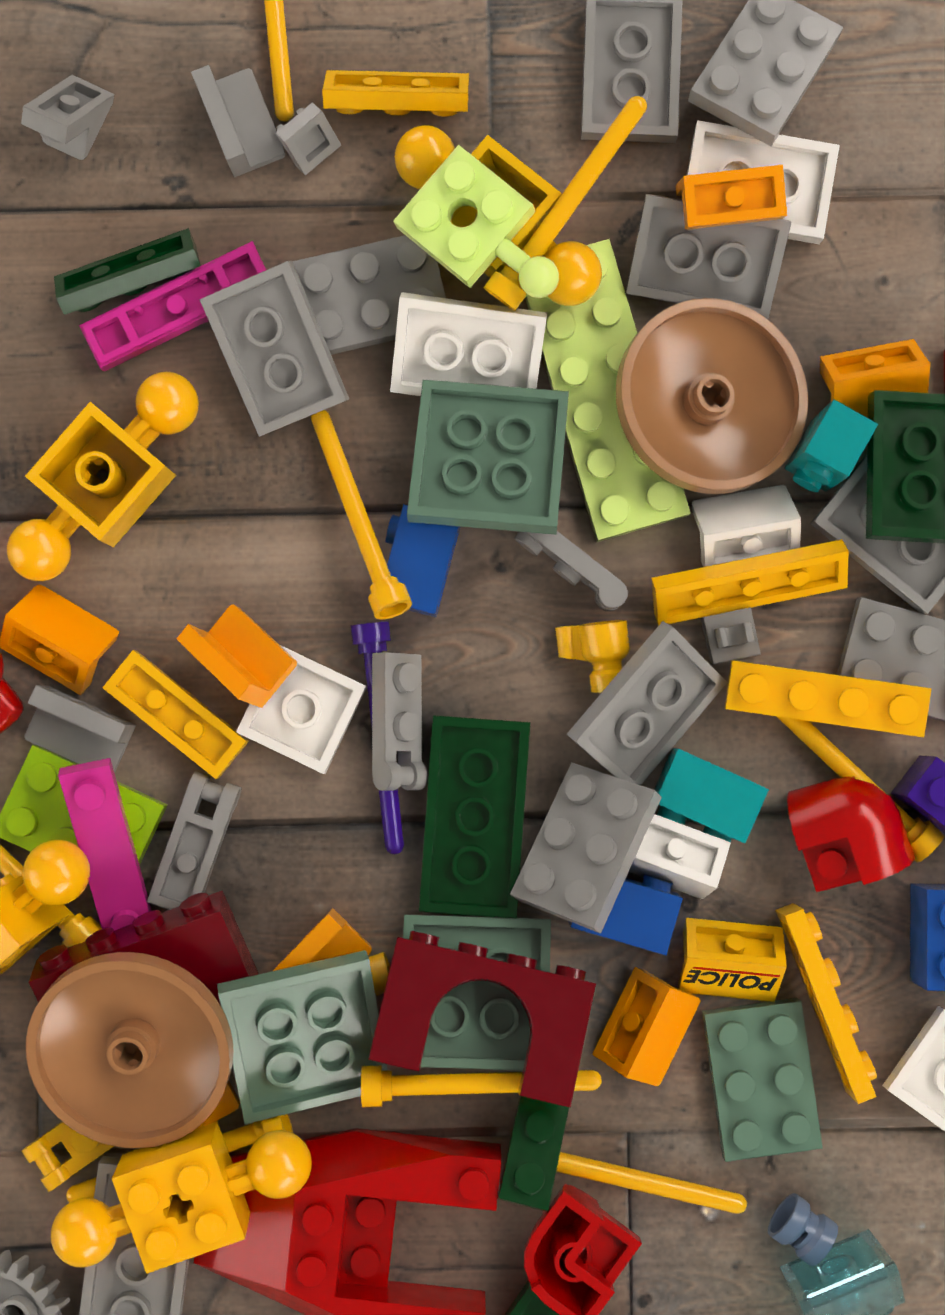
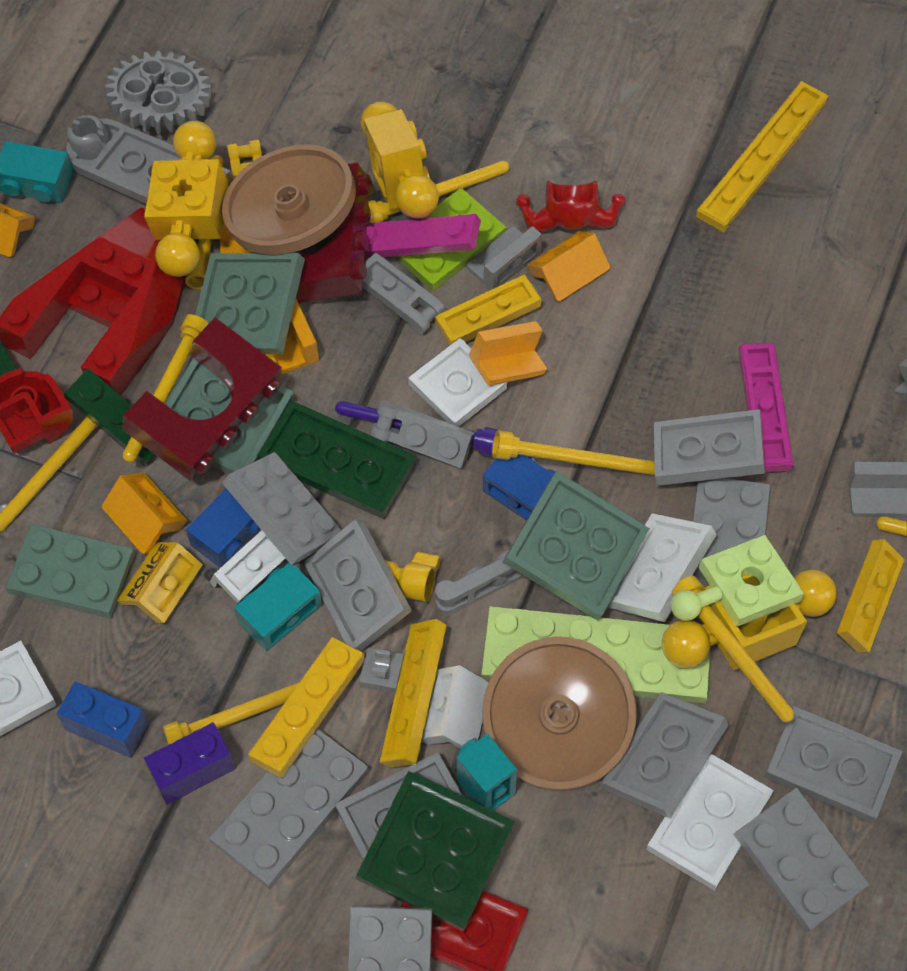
camera: 110 degrees right, 25 degrees down
yellow brick [7,372,199,581] -> none
dark green plate [54,228,201,315] -> none
light grey tile [275,102,341,175] -> none
light orange panel [675,165,787,230] -> none
yellow plate [775,903,877,1104] -> none
red brick [787,776,915,893] -> none
light orange panel [819,339,930,418] -> none

